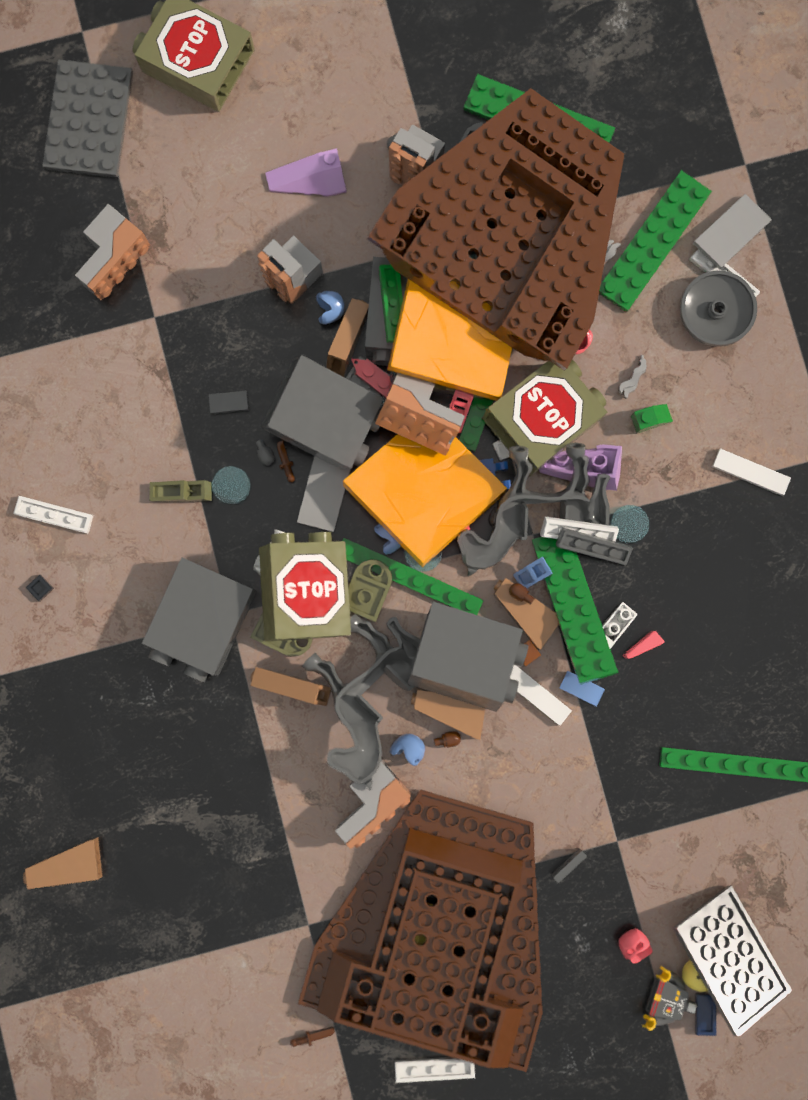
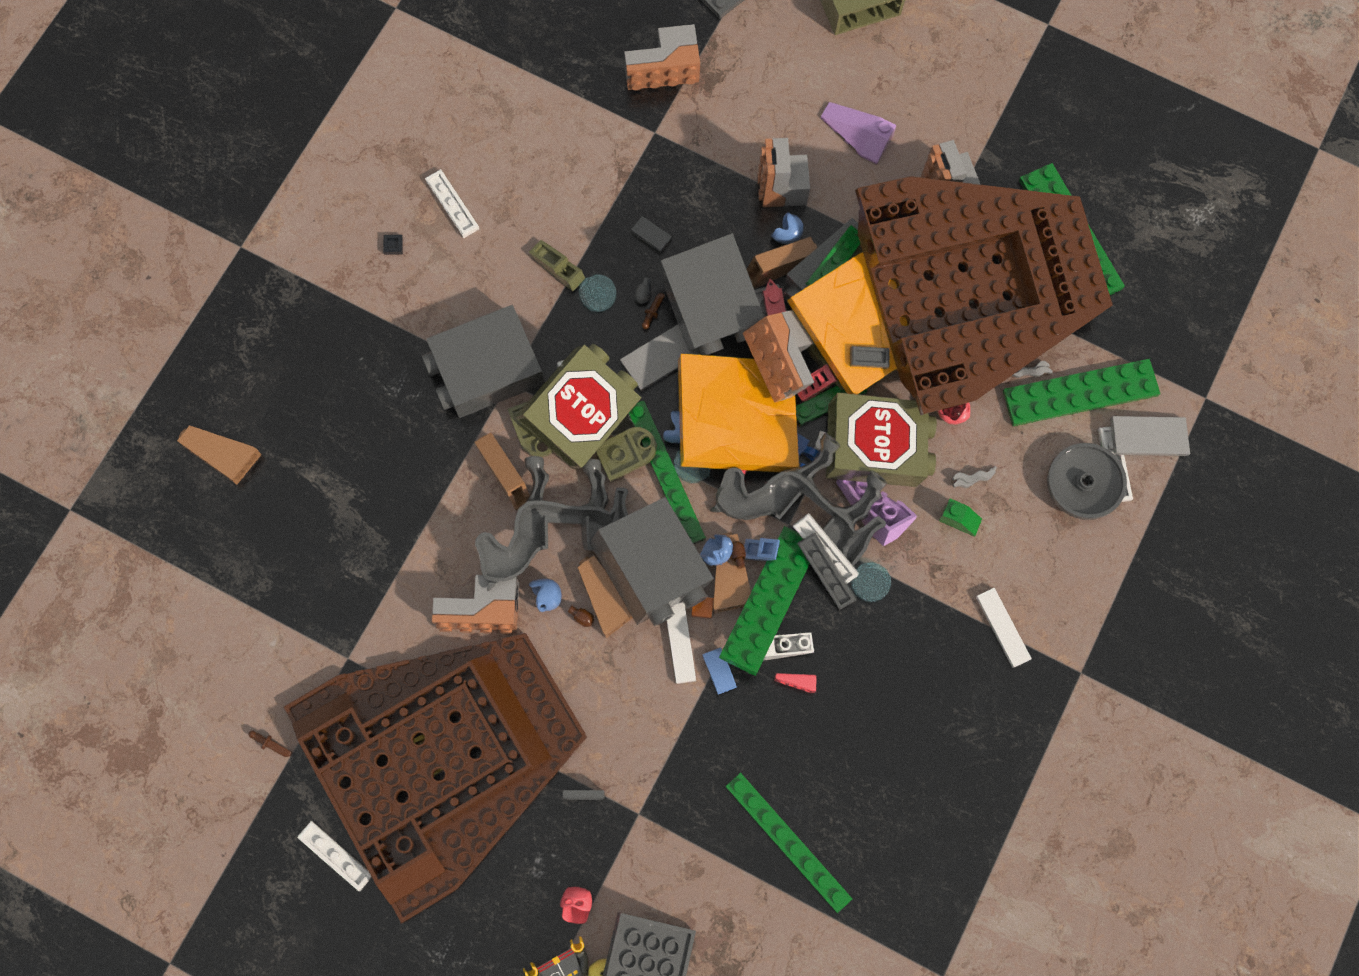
camera: 40 degrees right, 10 degrees down
none -> medium blue hair [700,534,733,566]
none -> dark grey tile [850,346,889,369]

